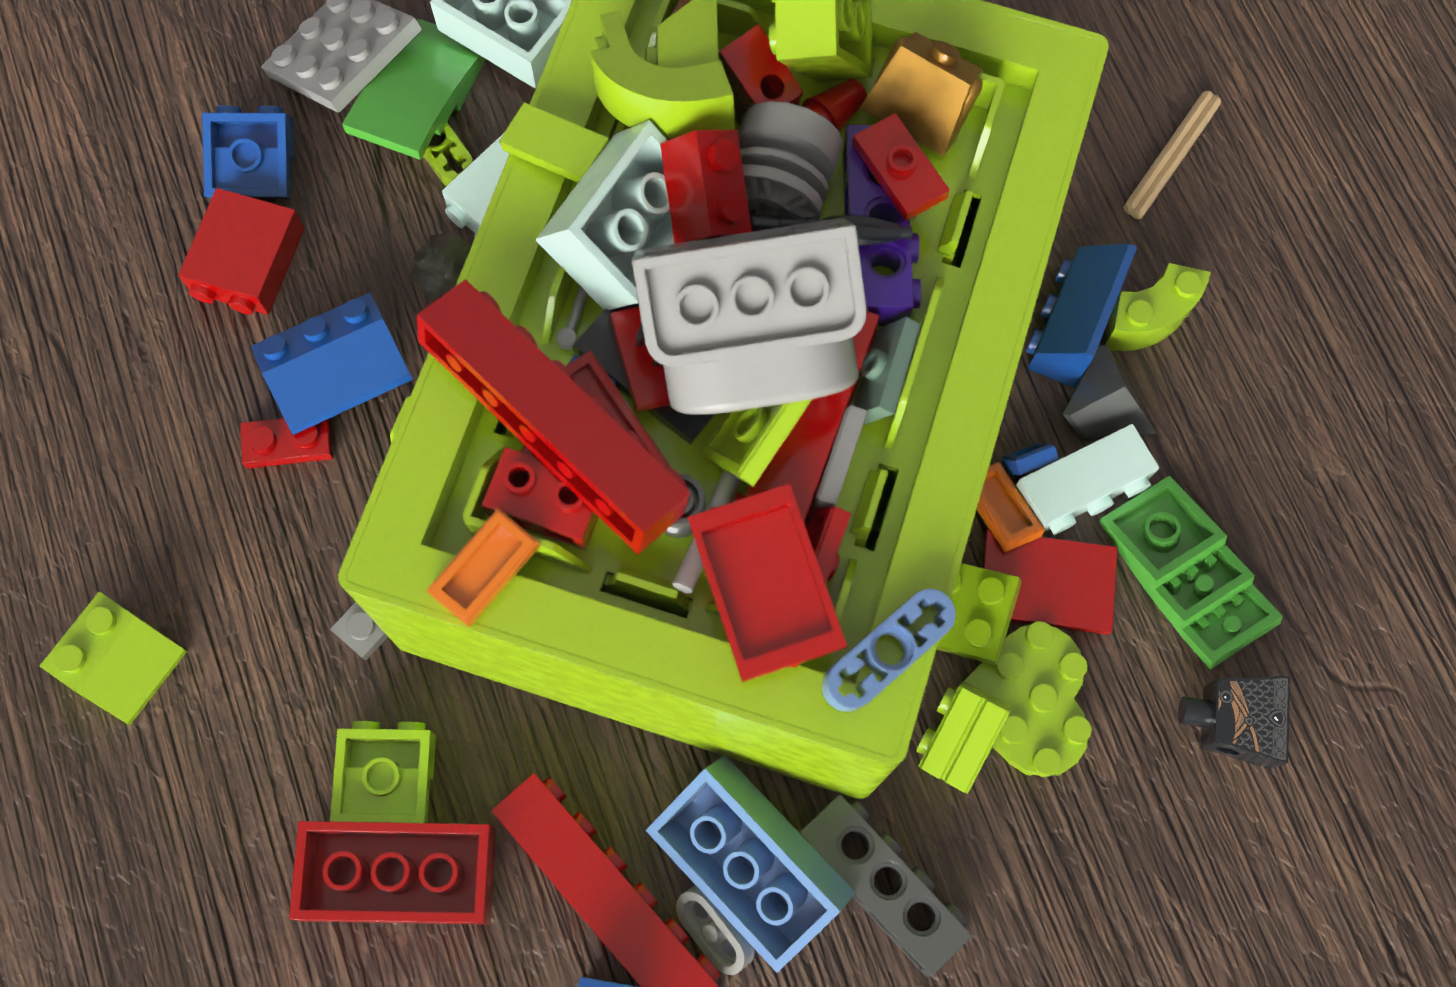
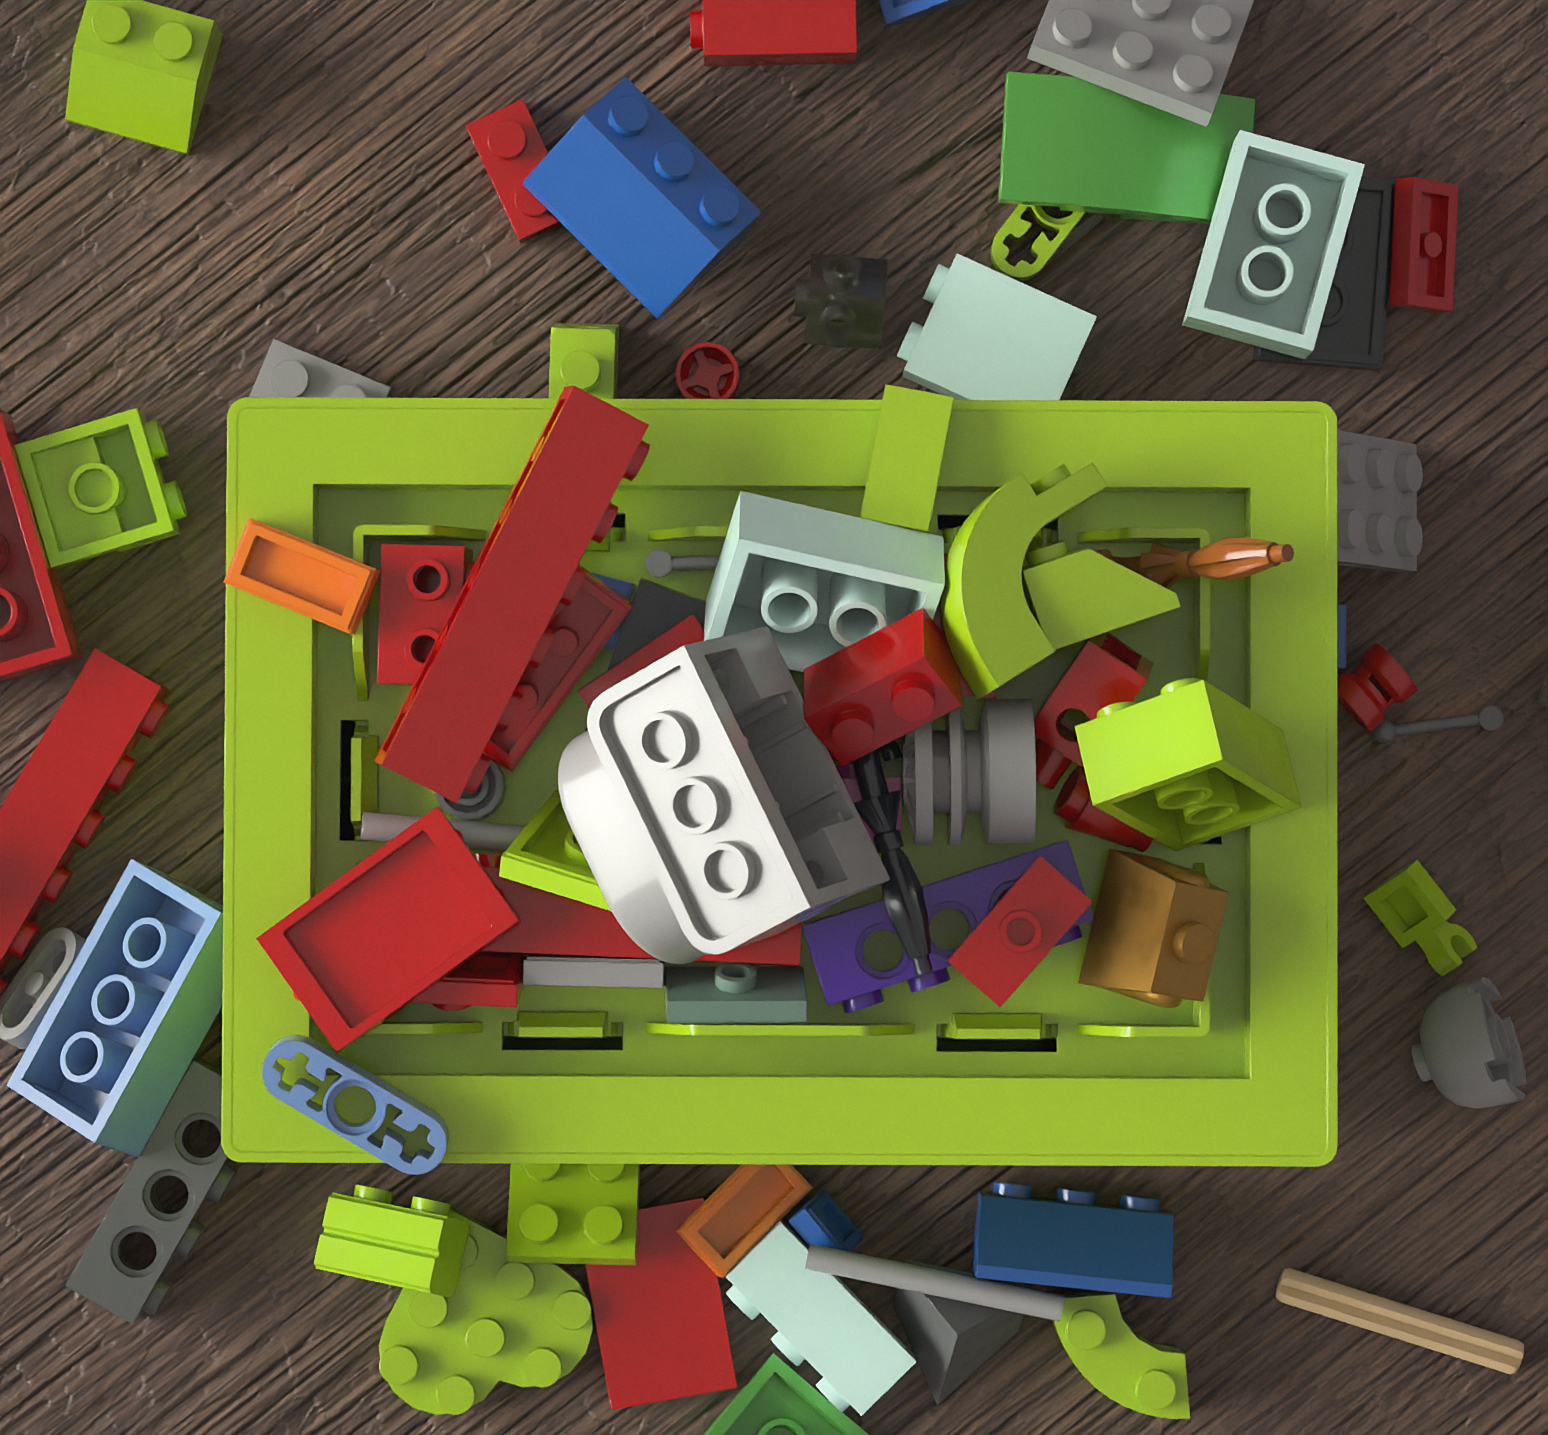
camera: 75 degrees right, 15 degrees up
none -> light grey bar [805,1243,1065,1322]

